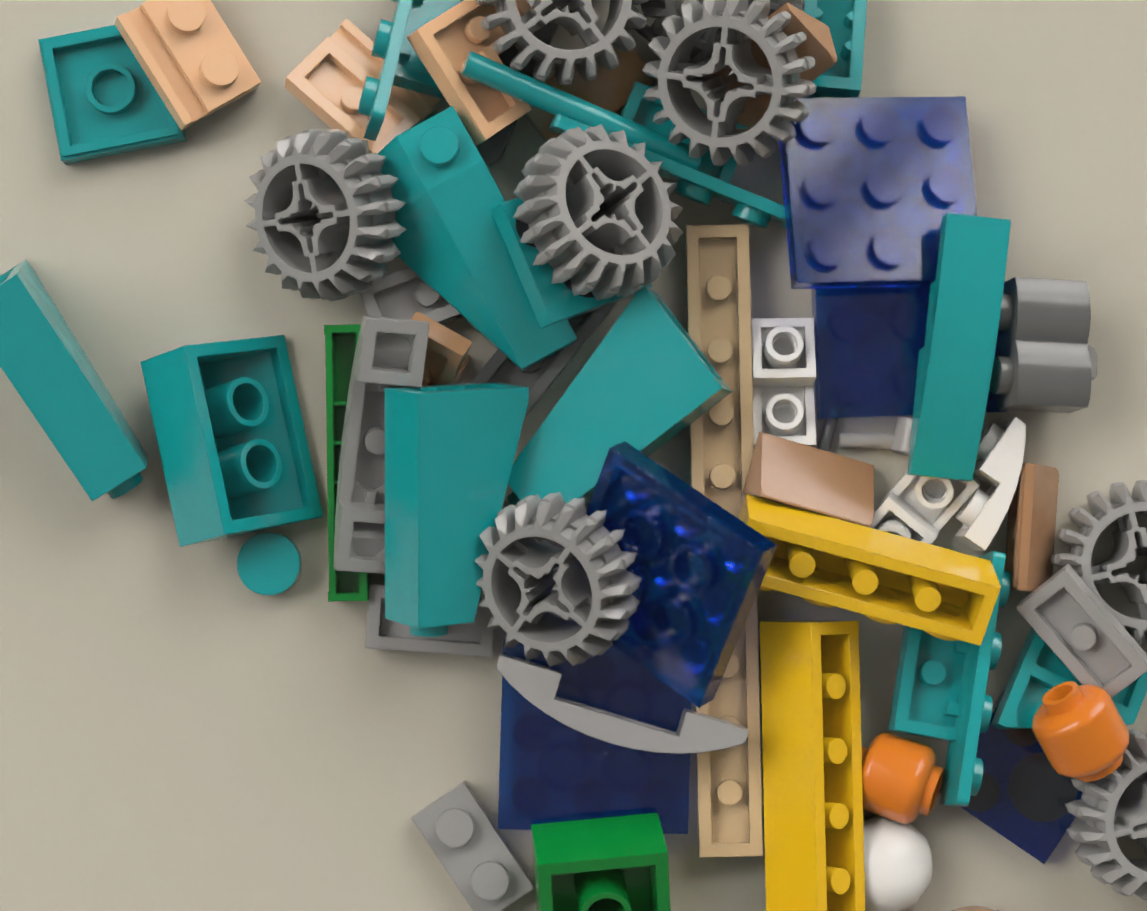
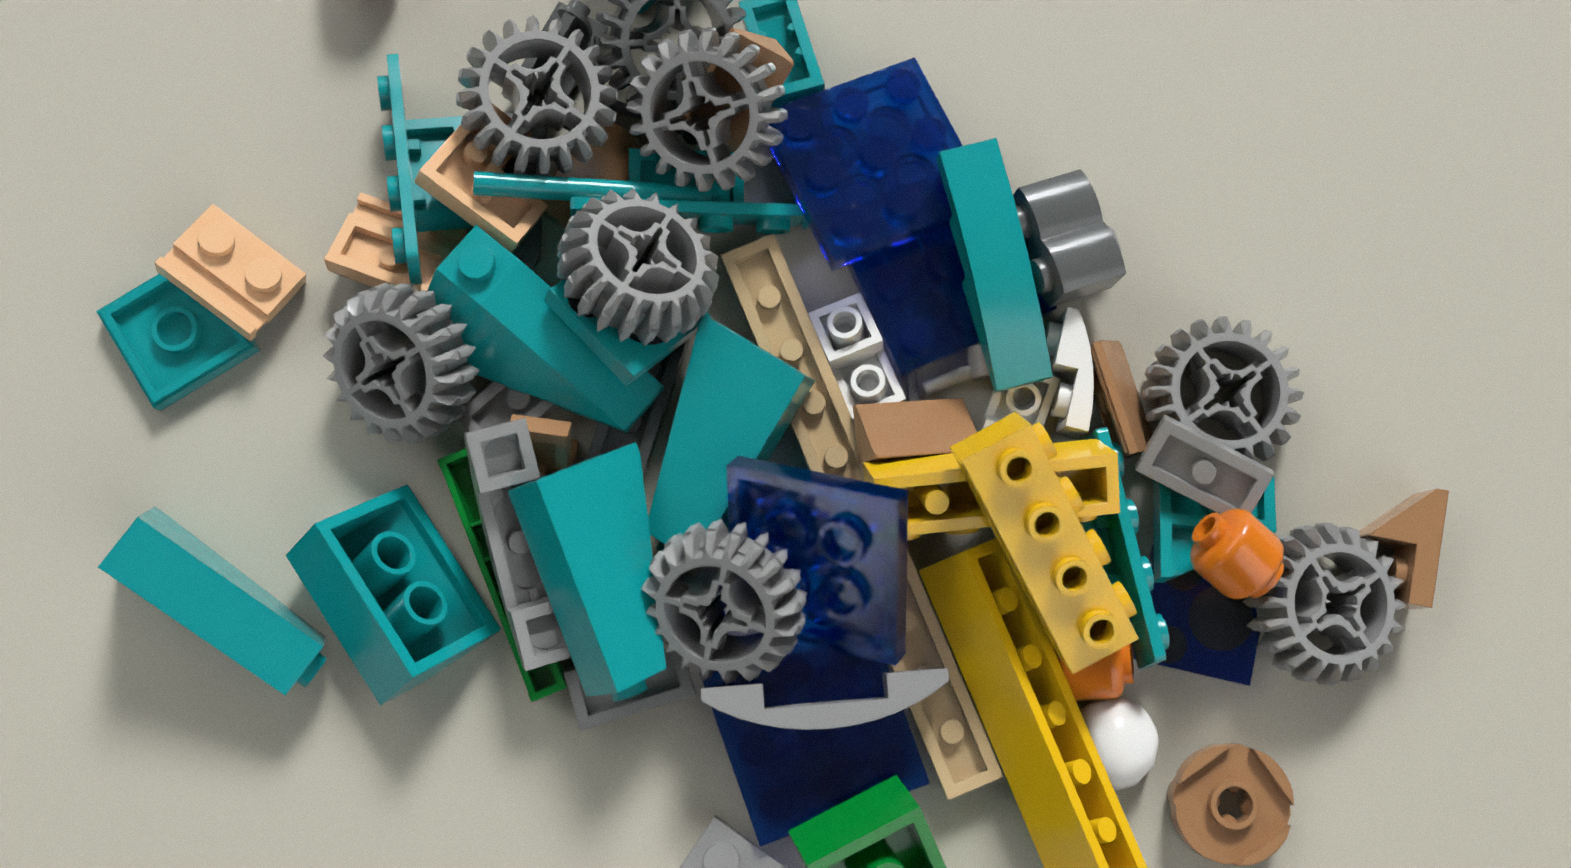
camera: 25 degrees left, 5 degrees down
teal tile [237,533,302,595] -> none
none -> yellow brick [949,412,1139,674]

